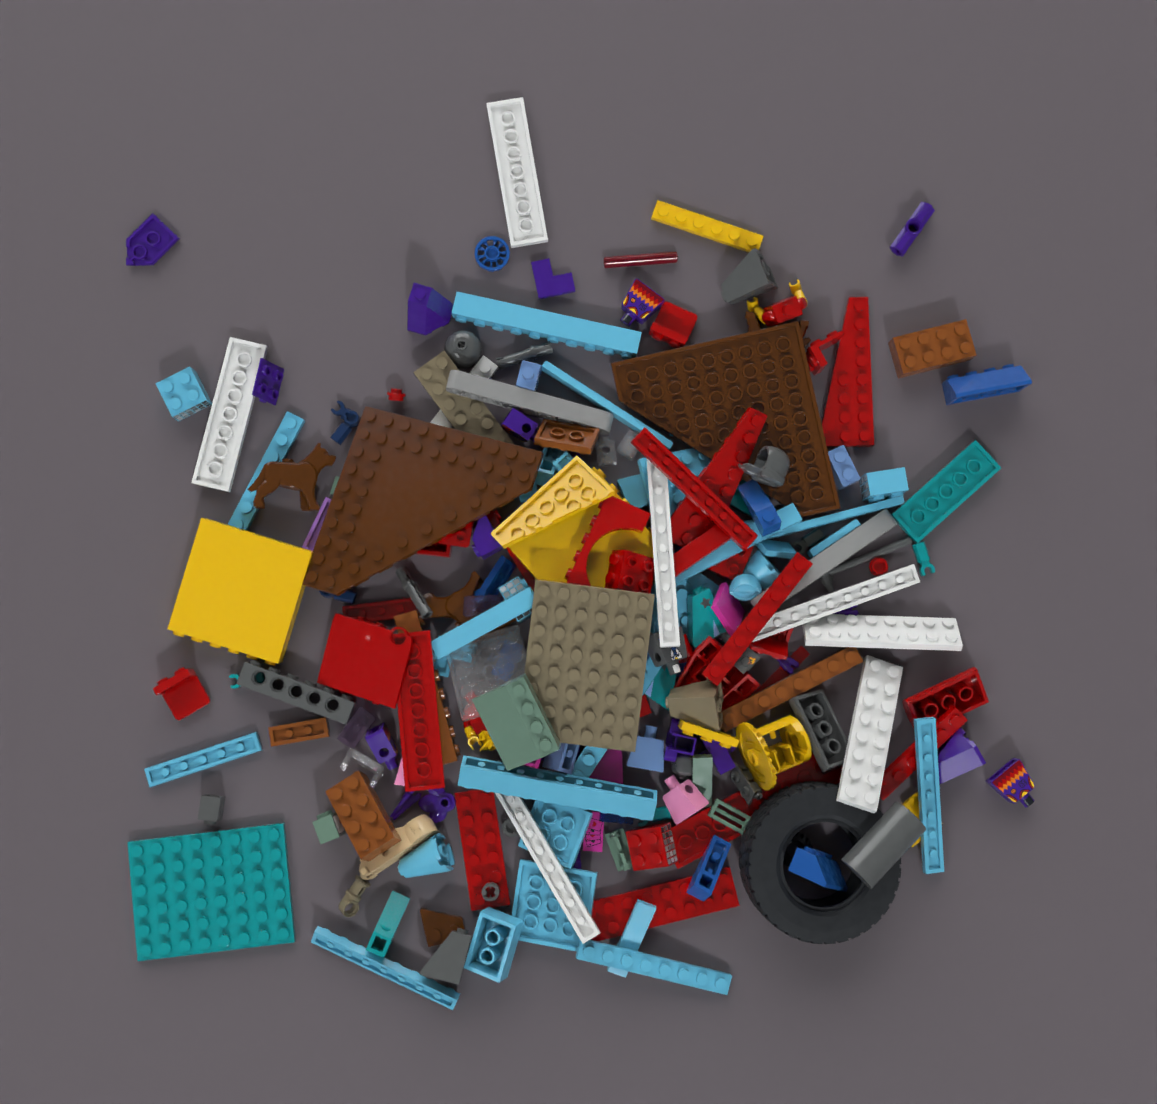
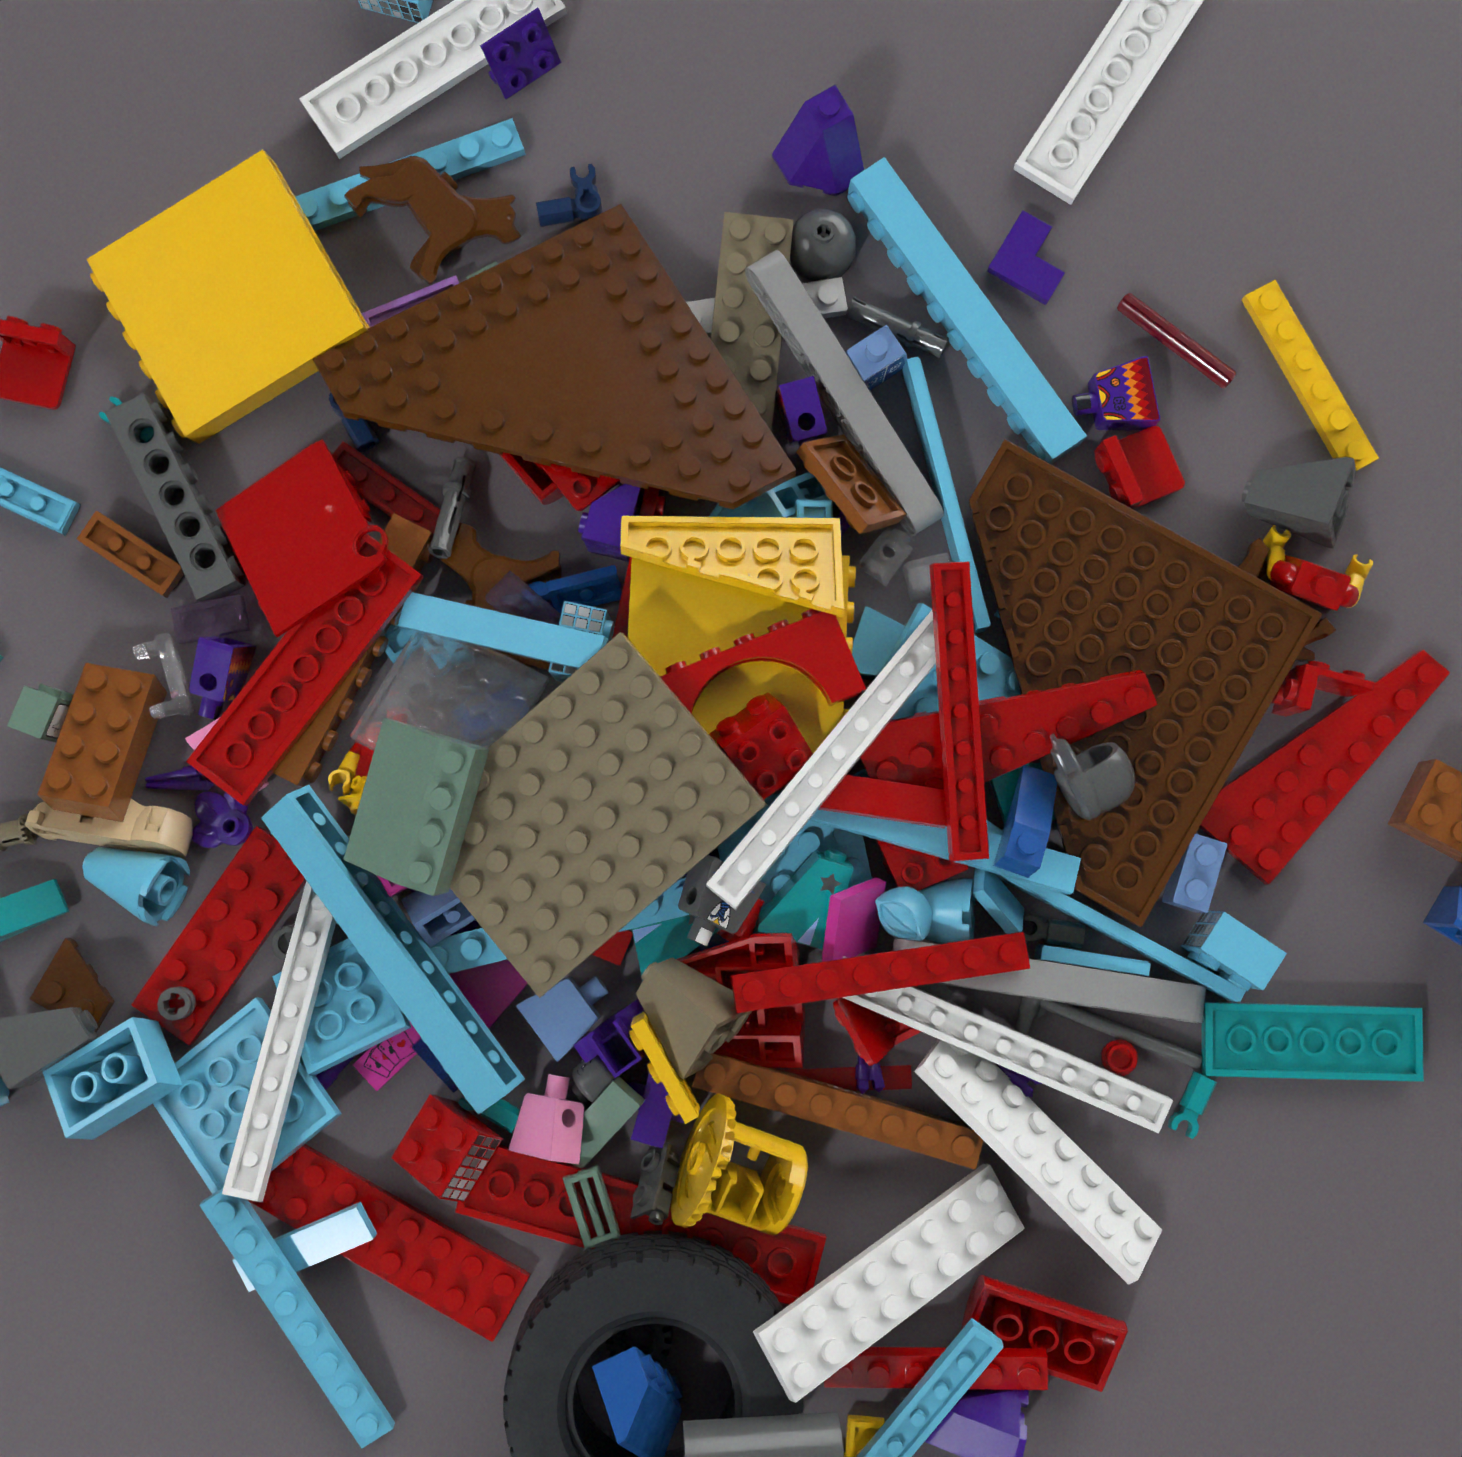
camera: 45 degrees right, 0 degrees up
red plate [387,388,406,401] -> none
blue wheel [475,236,510,272] -> none
sand green hinge [605,828,632,872] -> none
blue slope [686,835,731,902] -> none
dark grey piece [734,647,761,674] -> none
dark grey brick [788,689,848,774] -> none

